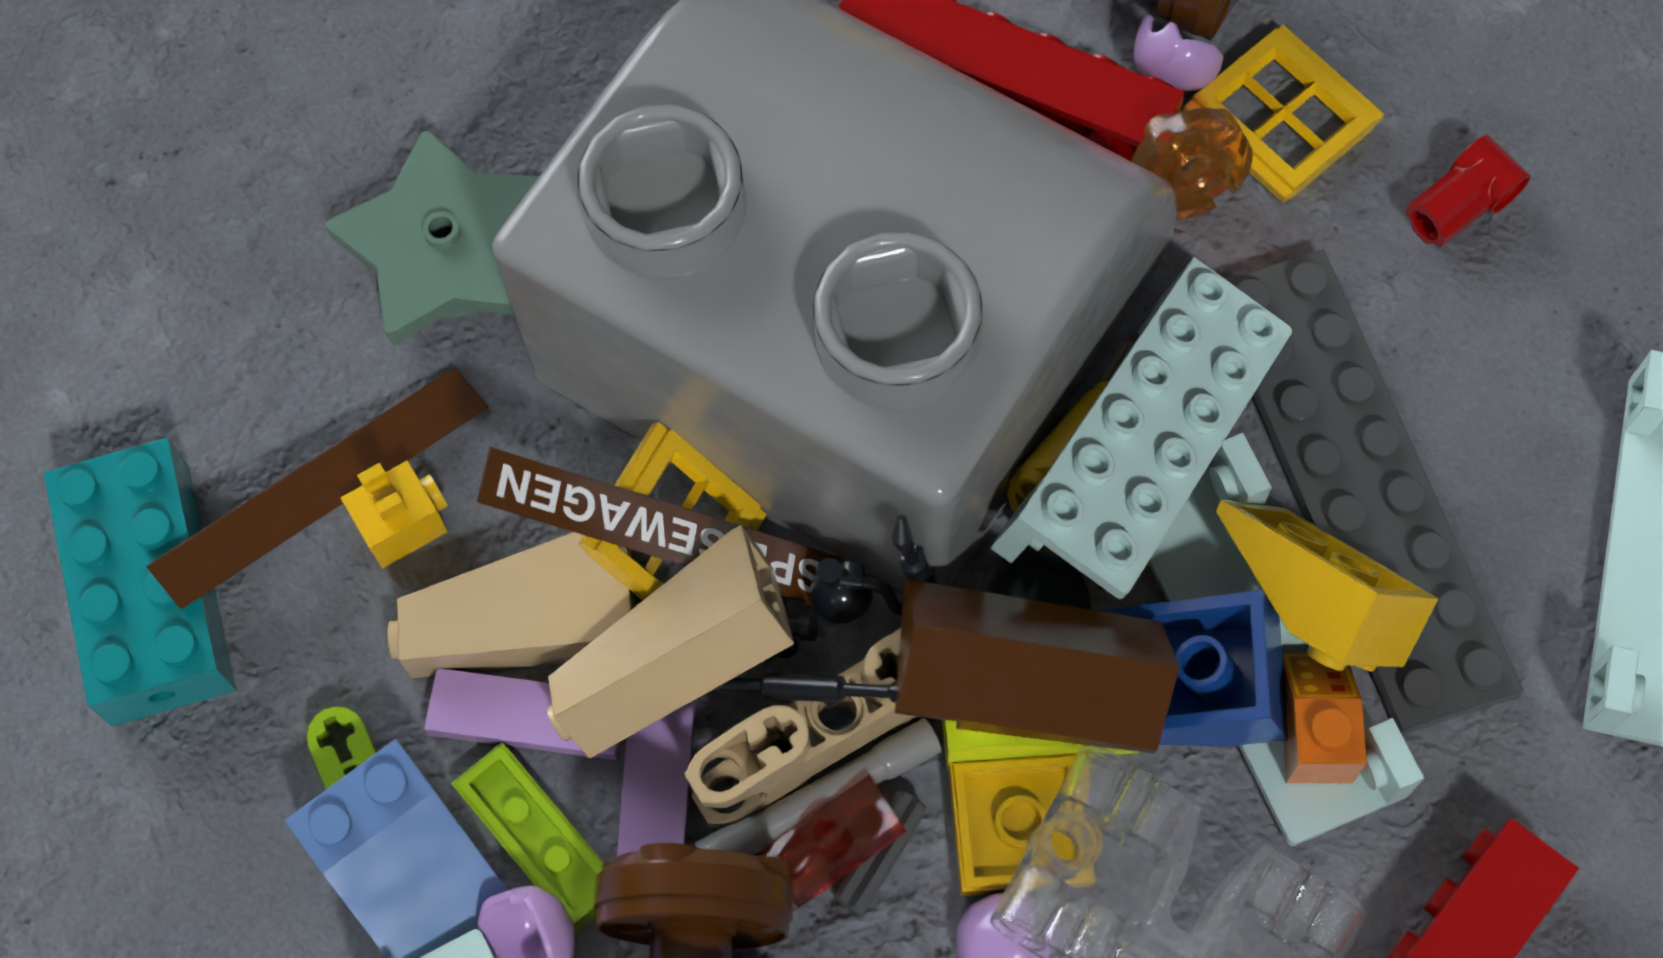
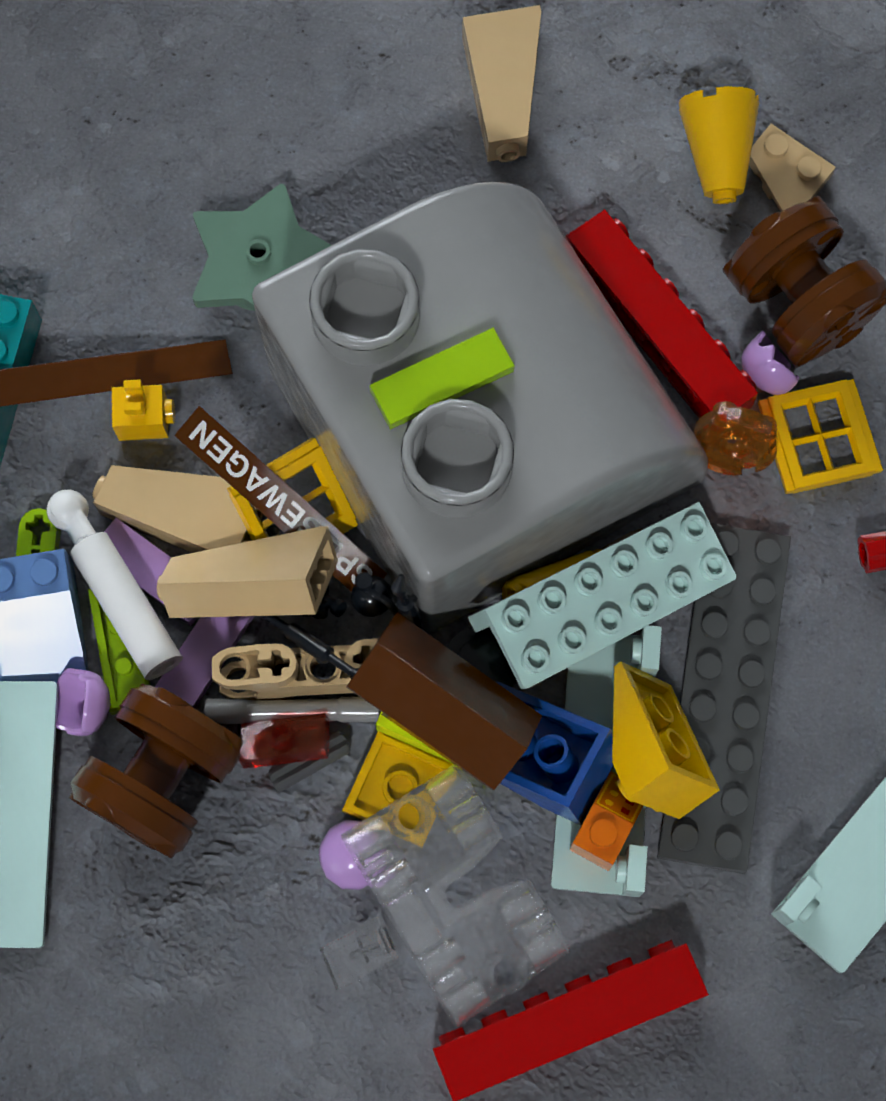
camera: 25 degrees right, 5 degrees up
none -> white piece [46,489,183,680]
none -> lime tile [369,327,515,430]

